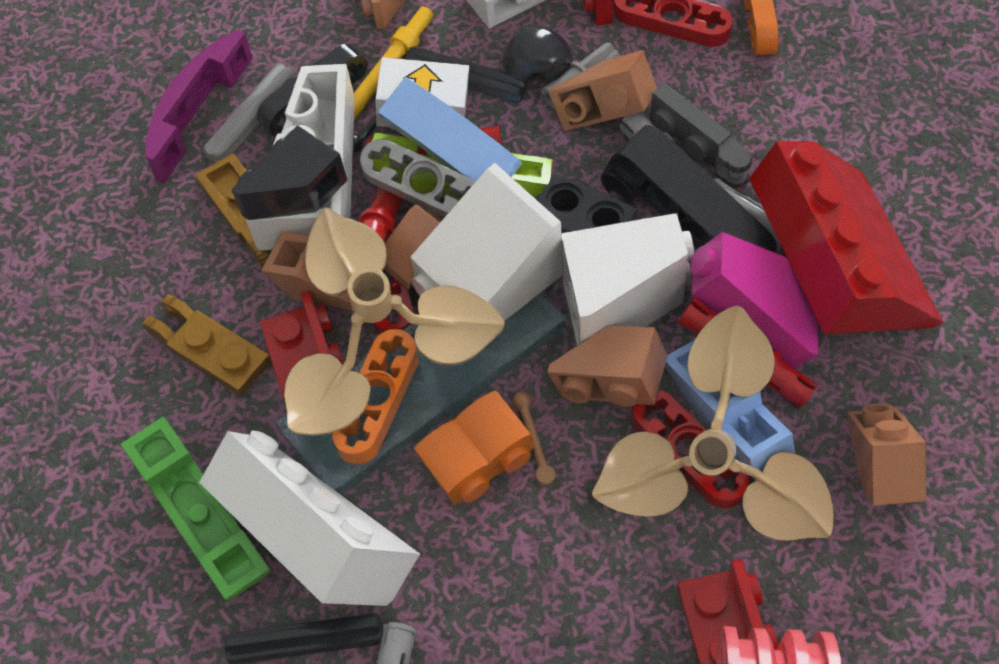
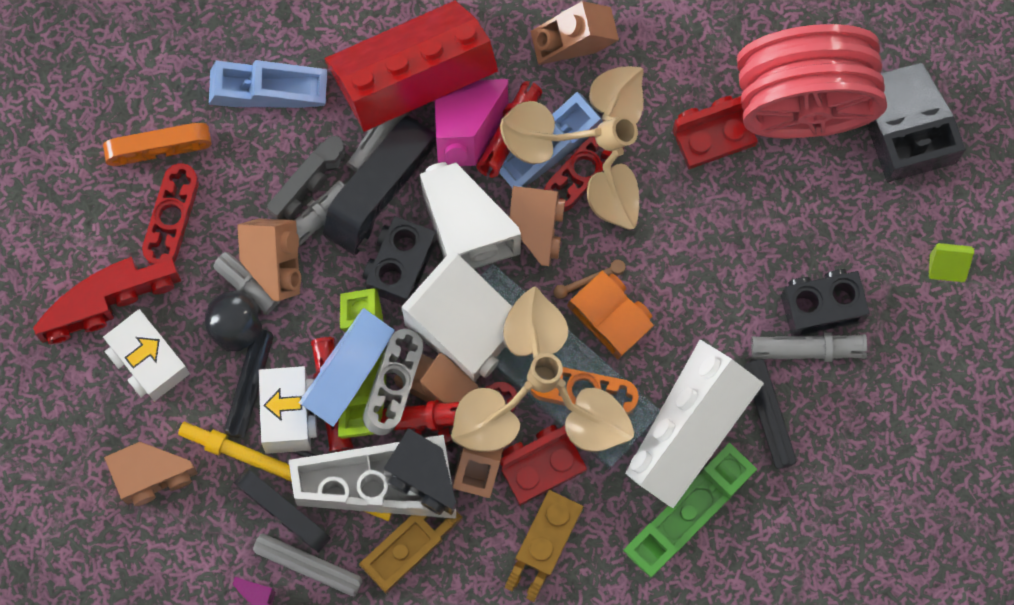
camera: 105 degrees left, 15 degrees up
none -> light blue slope [209,60,327,108]

